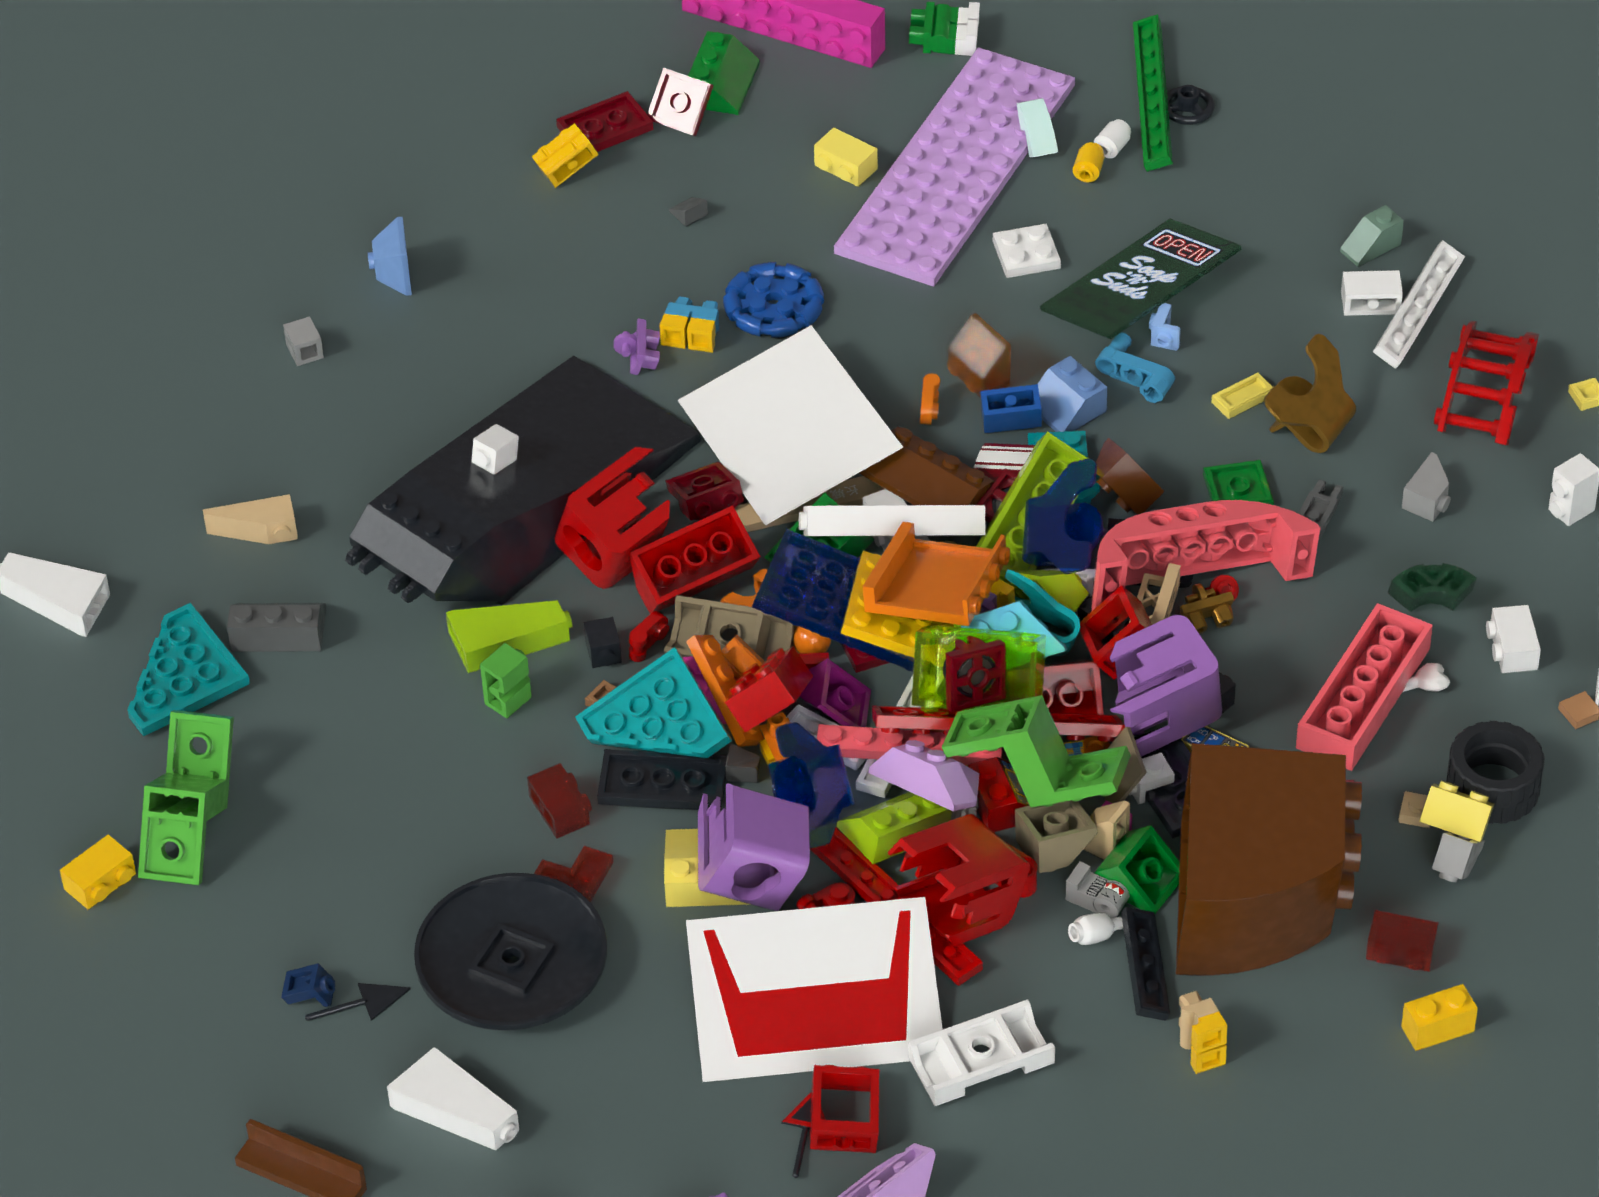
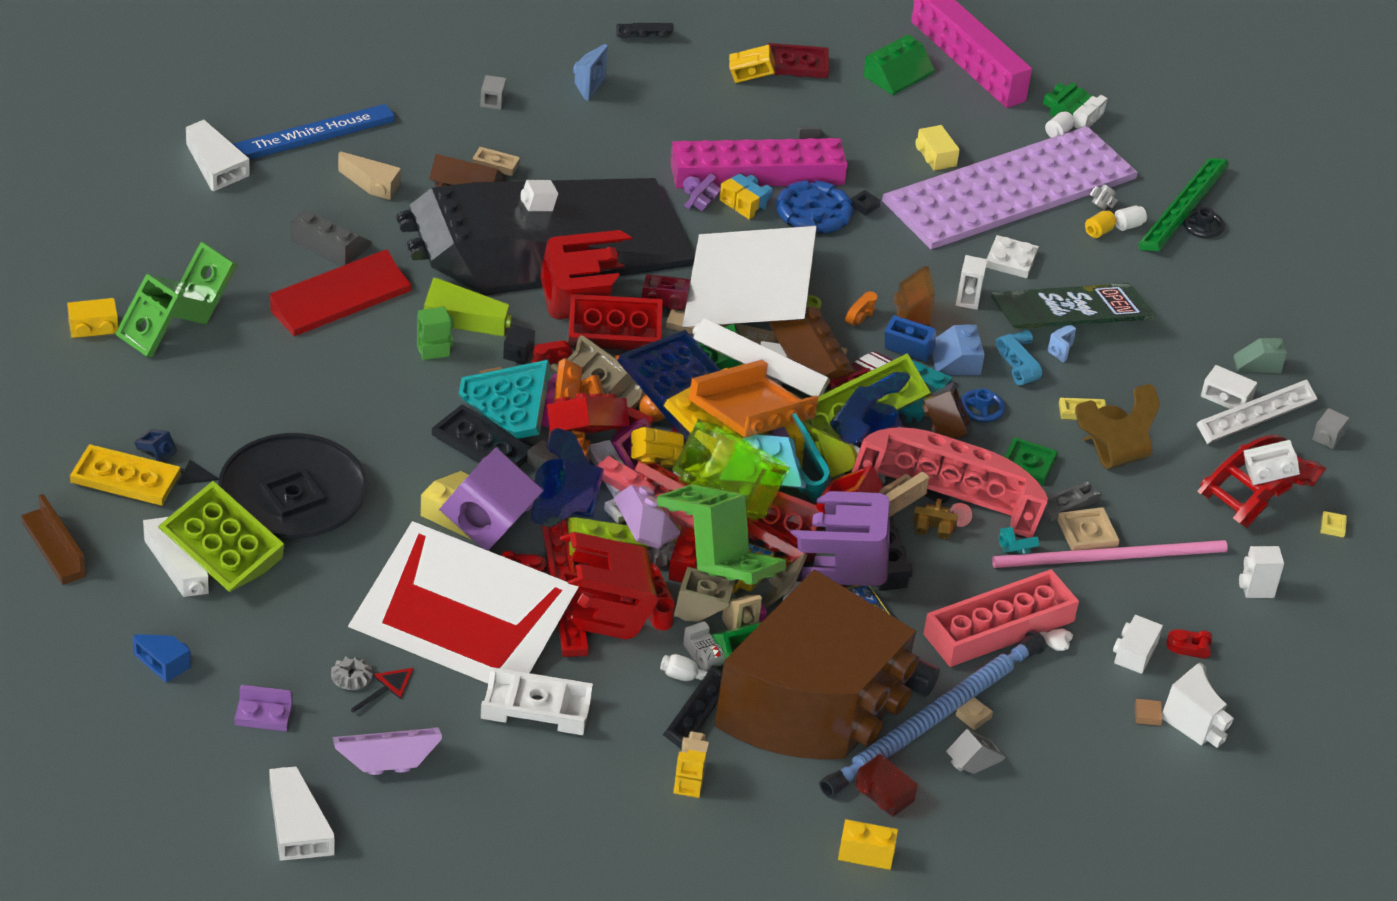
camera: 25 degrees right, 5 degrees down
teal plate [127,602,250,737] -> none
clear red brick [527,763,592,839] -> none
clear red plate [534,846,613,902] -> none
tile [647,68,714,136] -> none
red window [810,1065,880,1153] -> none
dark red piece [943,636,1006,713] -> none
light aqua slope [1016,98,1058,157] -> none
clear green brick [1388,563,1477,612] -> none
light grey slope [1402,452,1451,522] -> none
light yellow brick [1419,781,1494,842] -> none
black tyre [1446,721,1545,824] -> none
none -> yellow plate [70,444,181,506]
none -> lime slope [158,481,284,592]
none -> blue tile [233,104,395,160]
none -> red arch [270,249,411,336]
none -> light grey gear [331,656,372,690]
none -> reddish brown slope [429,154,506,187]
none -> tan plate [472,147,520,176]
none -> black hinge [616,23,674,38]
none -> yellow brick [631,427,684,468]
none -> dark pink brick [670,138,847,188]
none -> medium blue hose [819,630,1046,798]
none -> black plate [850,190,881,216]
none -> white brick [956,255,987,310]
none -> blue piece [961,388,1005,422]
none -> bright pink piece [992,540,1227,568]
none -> teal bracket [999,527,1040,554]
none -> white brick [1045,112,1074,138]
none -> tan plate [1057,507,1119,551]
none -> light grey gear [1090,184,1118,211]
none -> red plate [1166,629,1212,659]
none -> white hinge [1244,440,1300,485]
none -> light grey brick [1312,408,1349,449]

